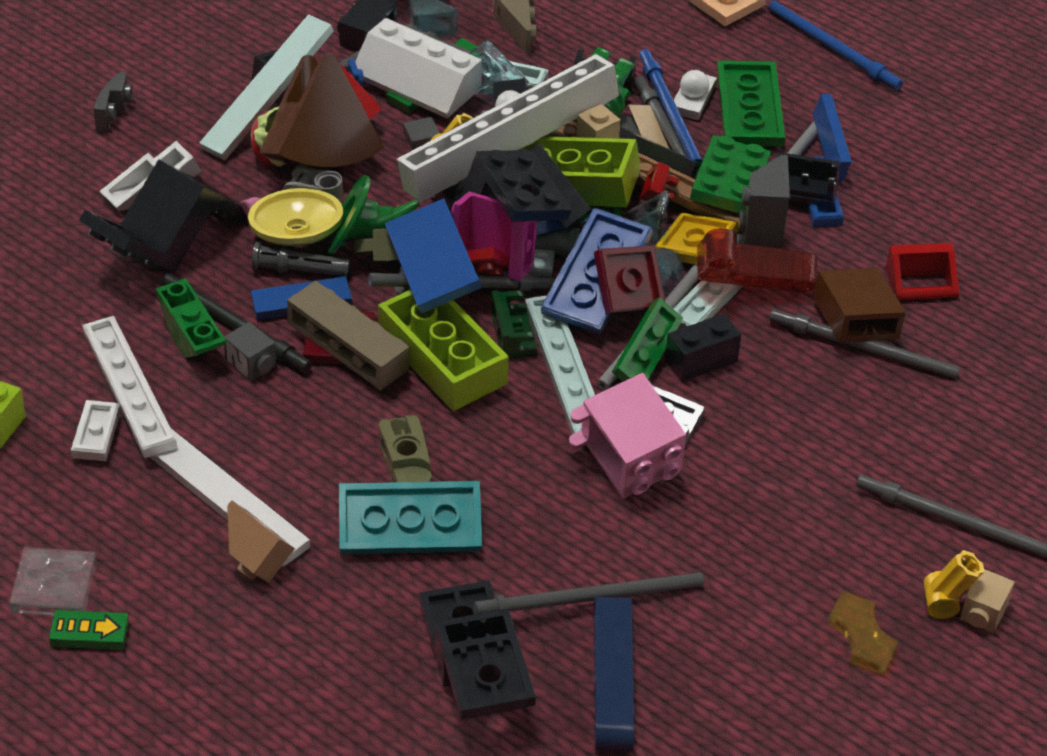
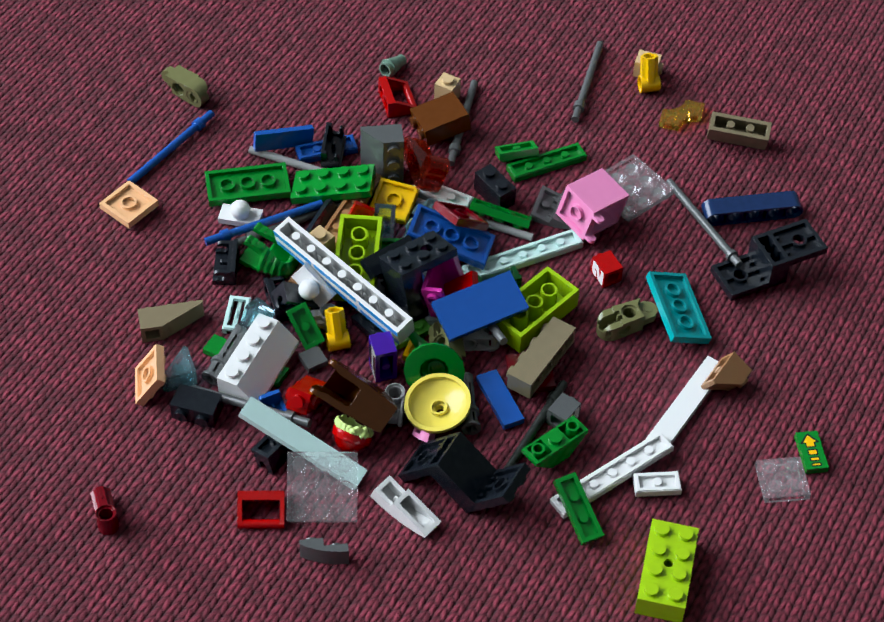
camera: 100 degrees left, 5 degrees up
none -> olive piece [161,65,209,107]
none -> red tile [237,491,286,529]
none -> green plate [286,301,325,350]
none -> clear plate [287,452,358,523]
none -> dark purple brick [369,331,397,382]
none -> sand green cone [379,54,407,77]
none -> tan brick [434,72,461,99]
none -> green plate [495,140,539,162]
none -> green tile [506,143,587,183]
none -> green plate [553,472,604,546]
none -> red brick [590,250,623,288]
none -> clear plate [605,154,674,222]
none -> dark tan brick [706,111,772,150]

